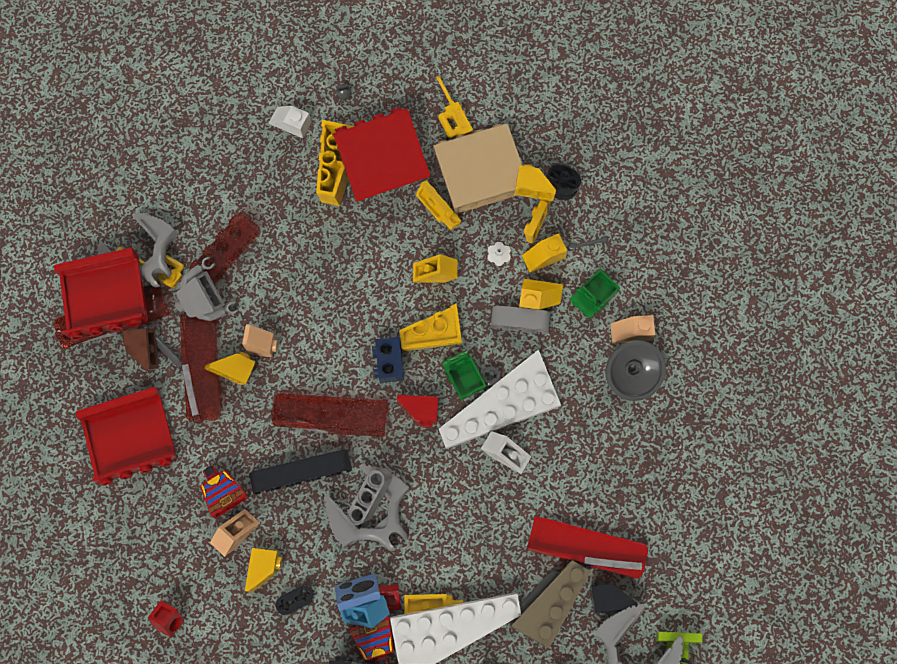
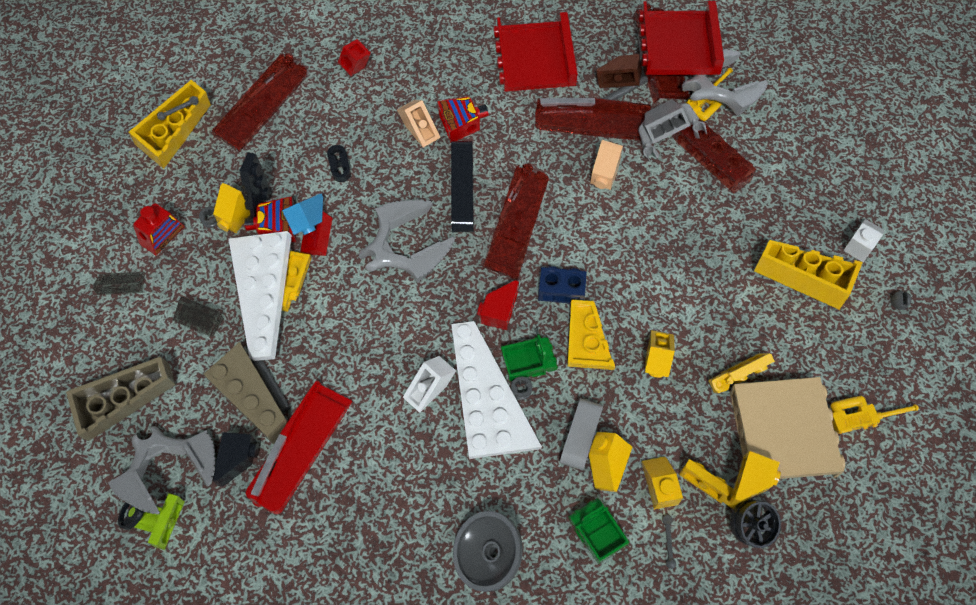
camera: 100 degrees right, 10 degrees down
yellow slope [204,352,255,385] -> none
yellow slope [245,548,282,593] -> none
red panel [332,107,430,202] -> none
medium blue tile [335,573,381,611] -> none
light grey beam [347,468,392,525] -> none
white plant [487,242,511,266] -> none
light nougat slope [610,315,655,343] -> none

